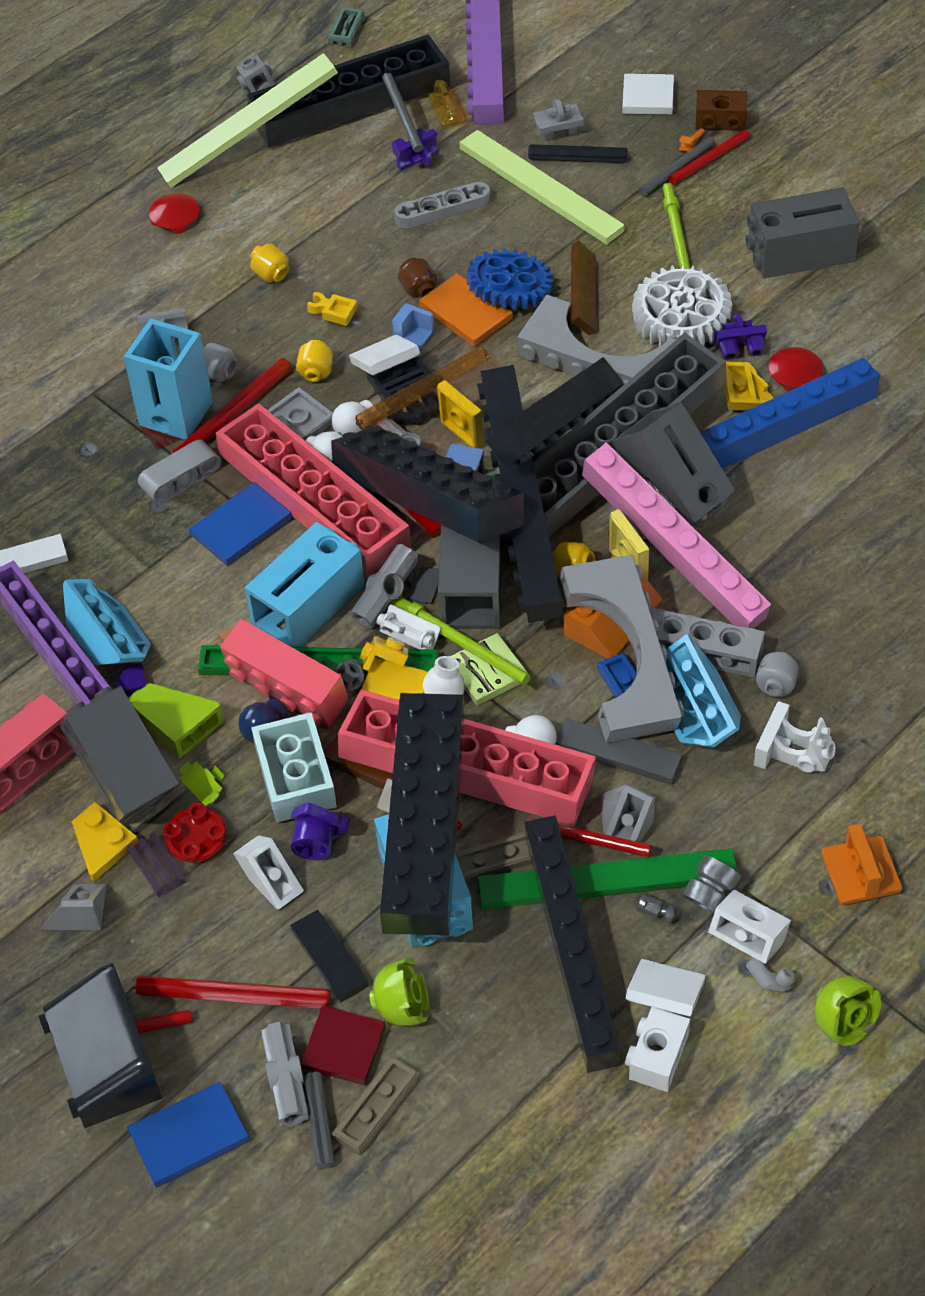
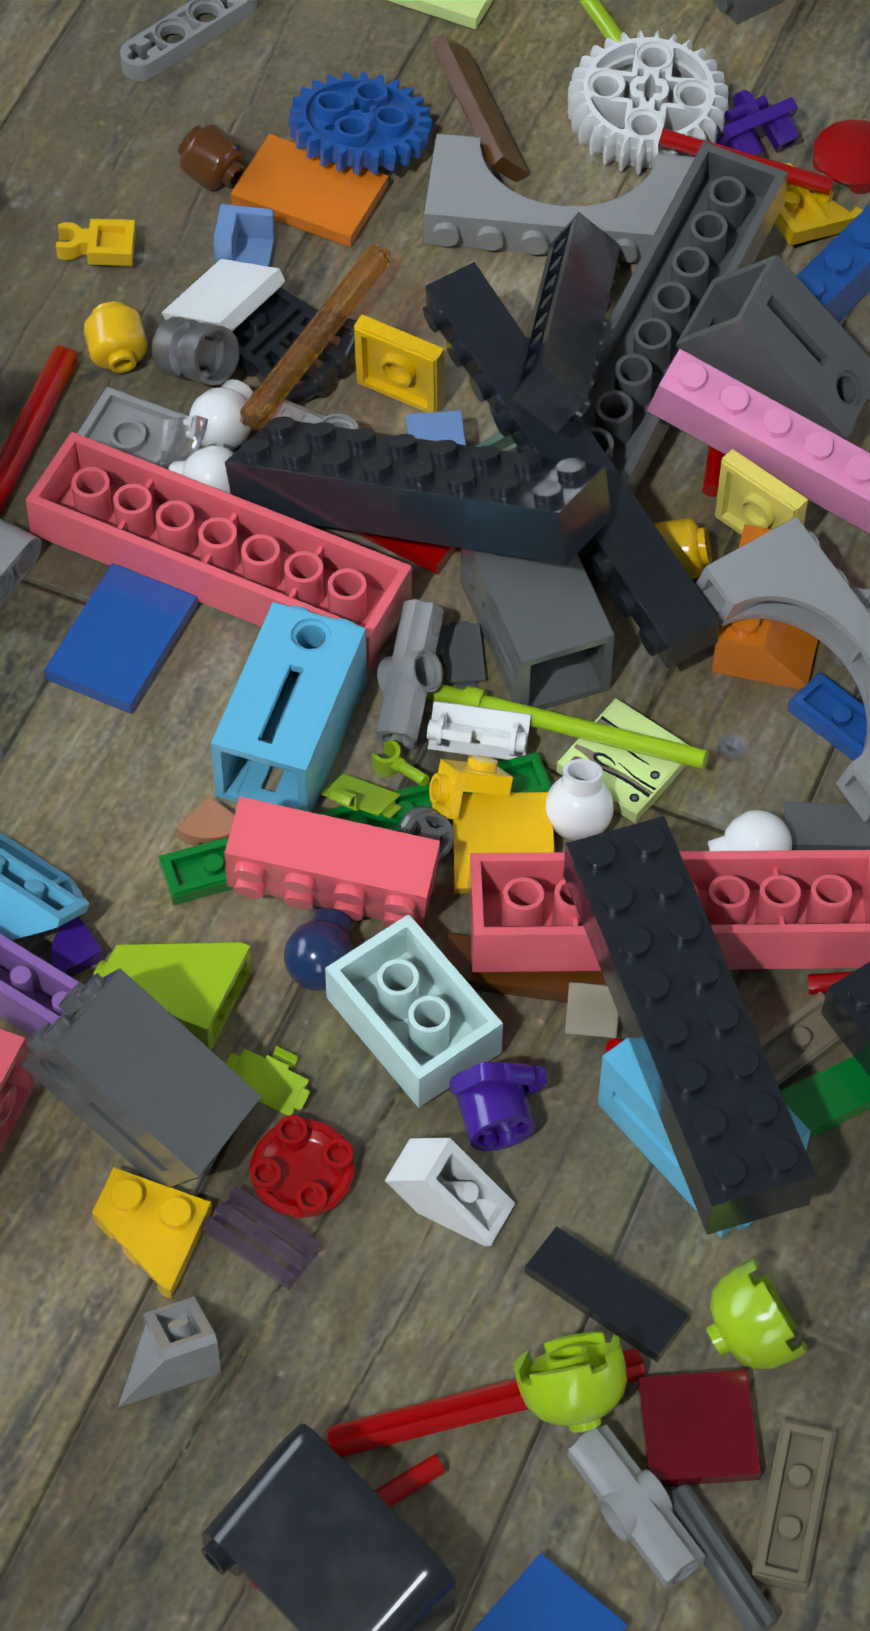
camera: 25 degrees left, 5 degrees up
none -> flat silver wheel [152,316,239,385]
none -> clear tile [160,415,208,468]
none -> lime piece [320,773,401,818]
none -> lime hand [371,740,430,786]
none -> lime cylinder [513,1332,627,1432]
none -> red bar [658,128,834,195]

